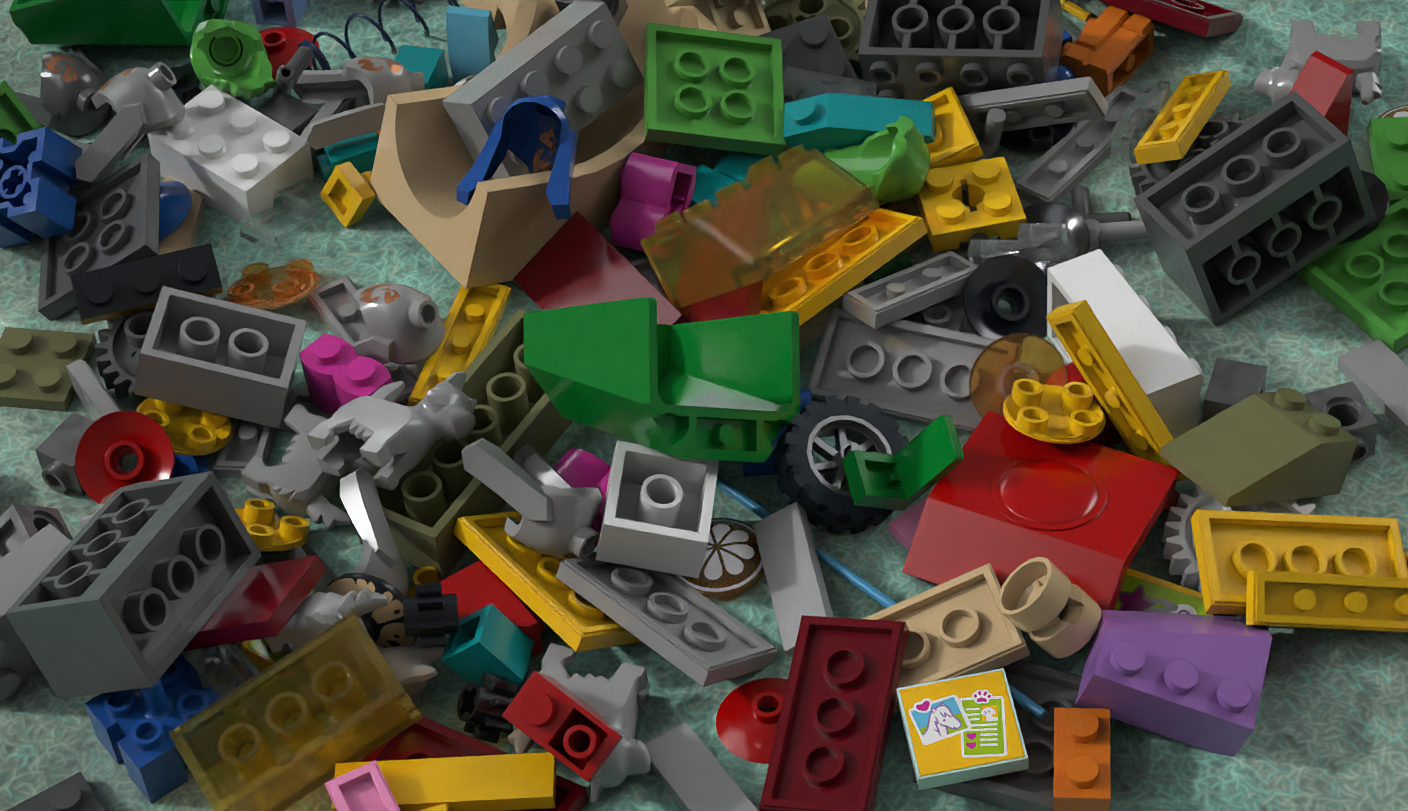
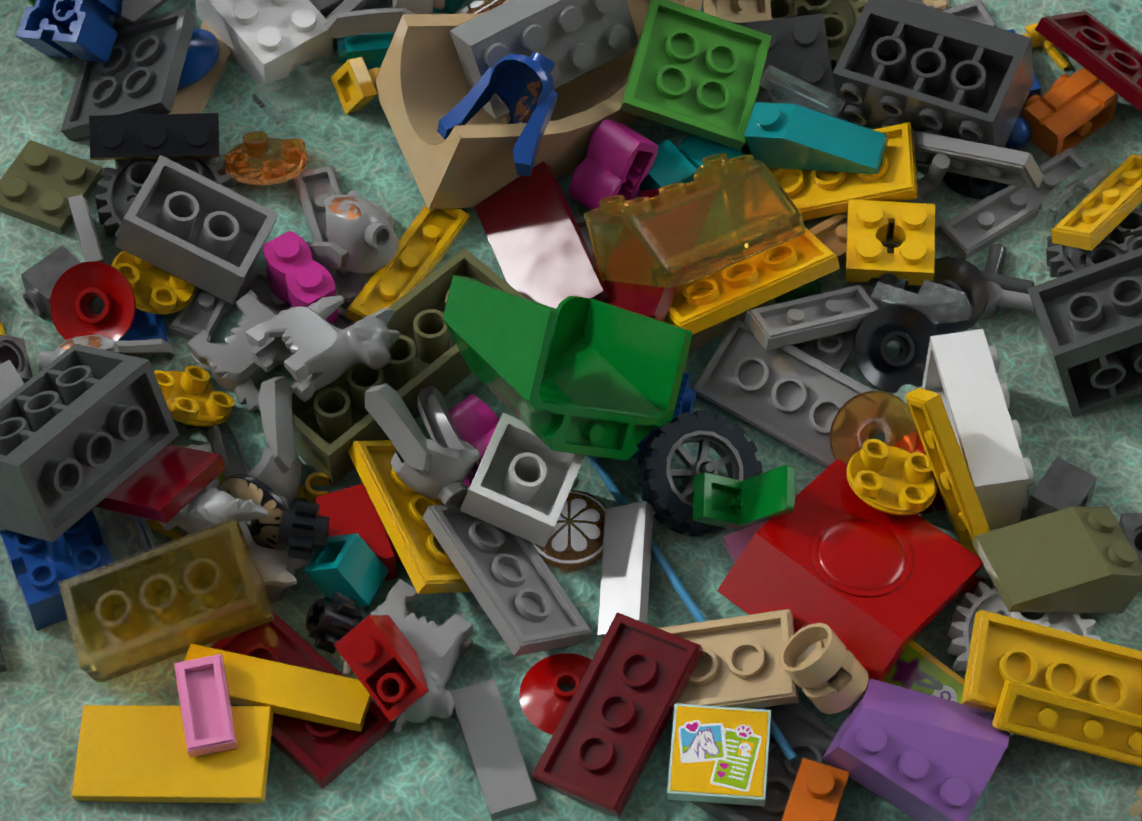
camera: 10 degrees right, 10 degrees up
bright green hair [794,116,930,205] -> none

